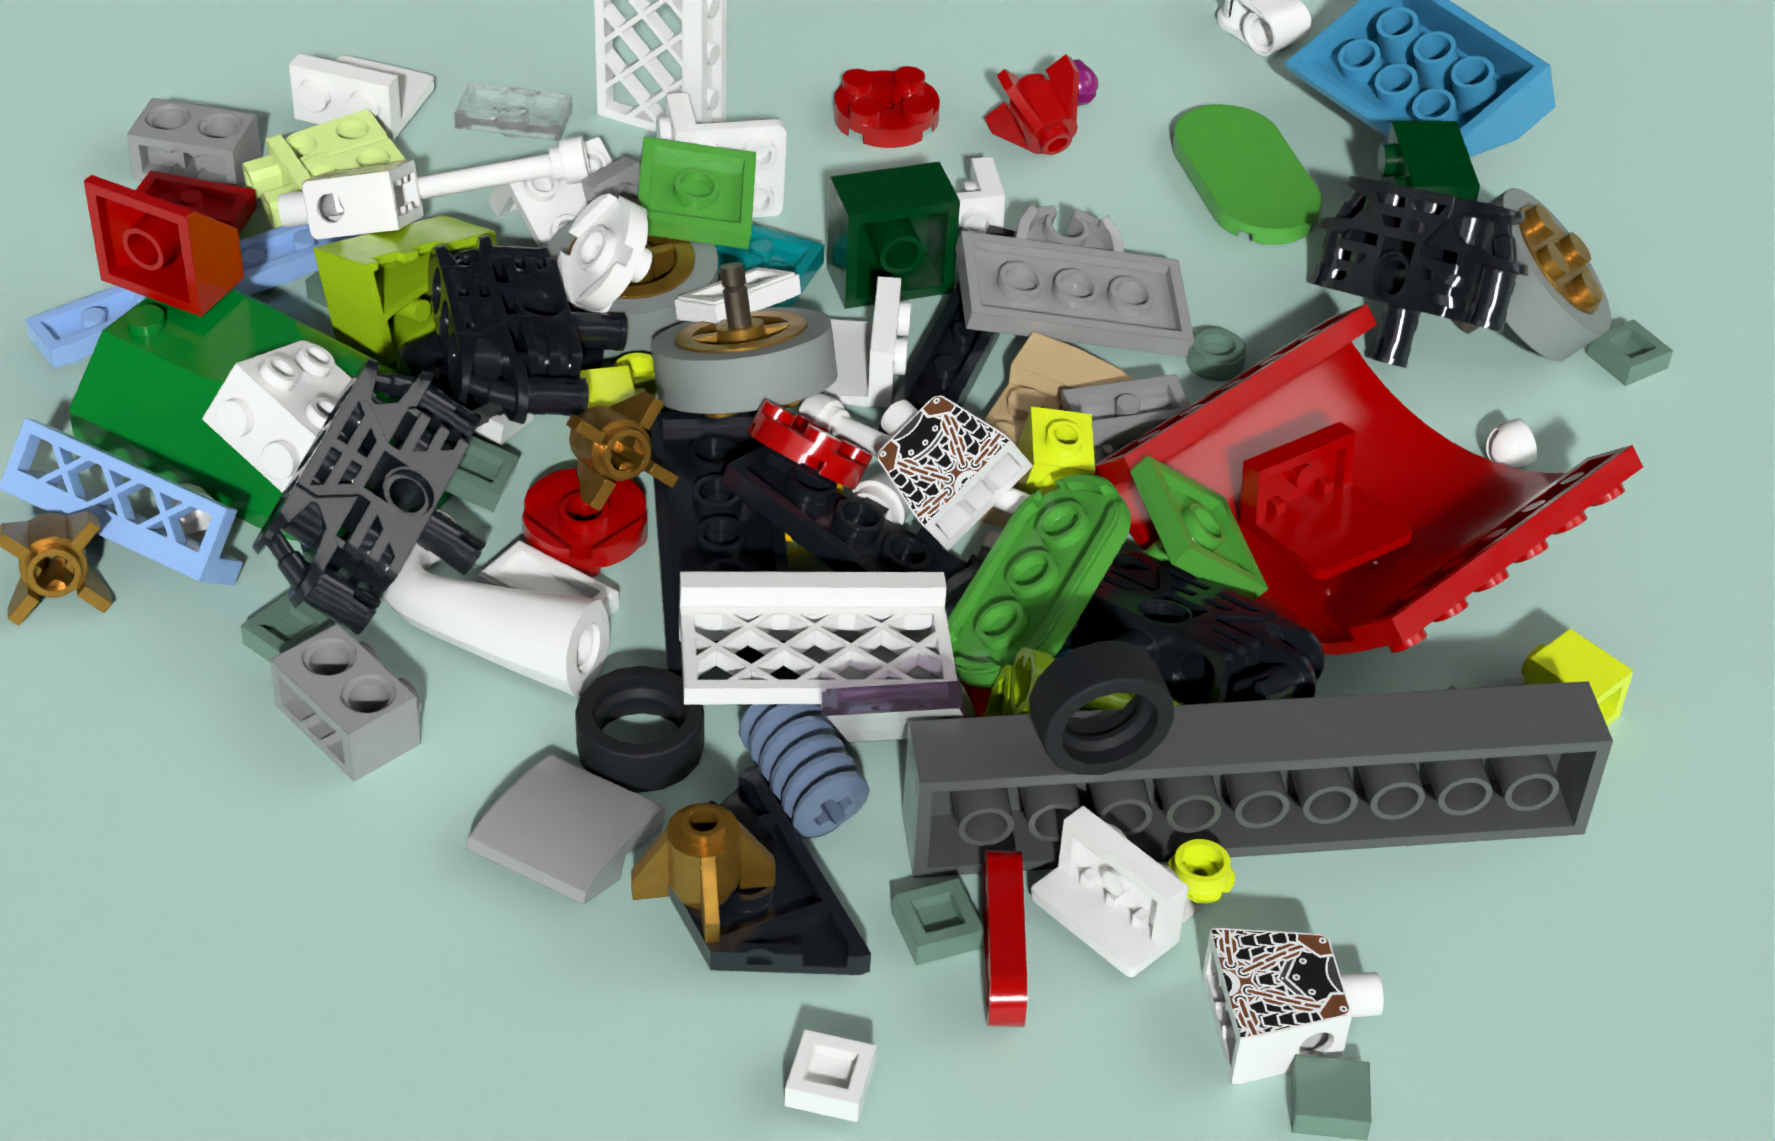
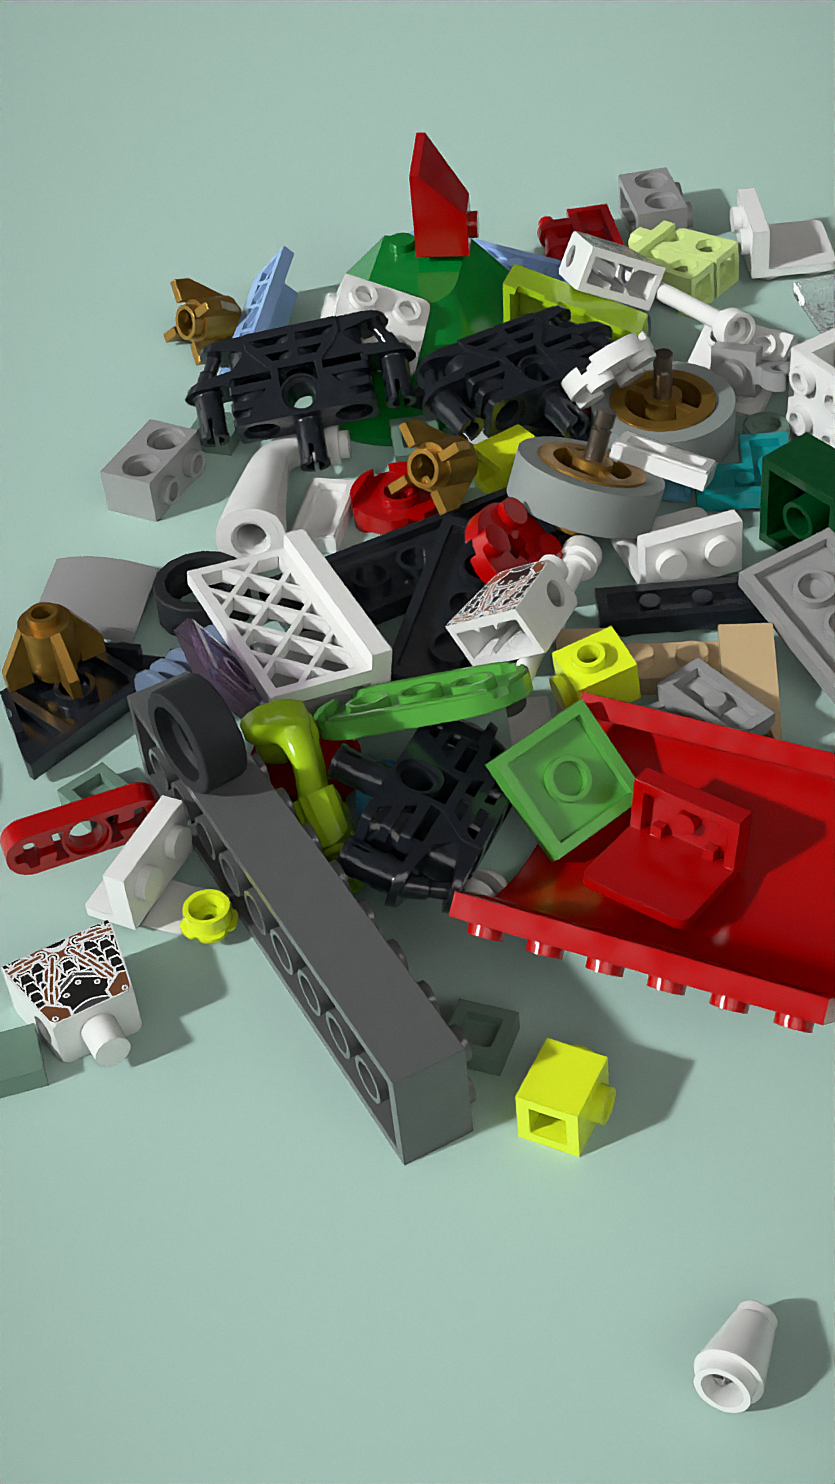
camera: 75 degrees right, 0 degrees up
bright green tile [637,137,756,249] -> none

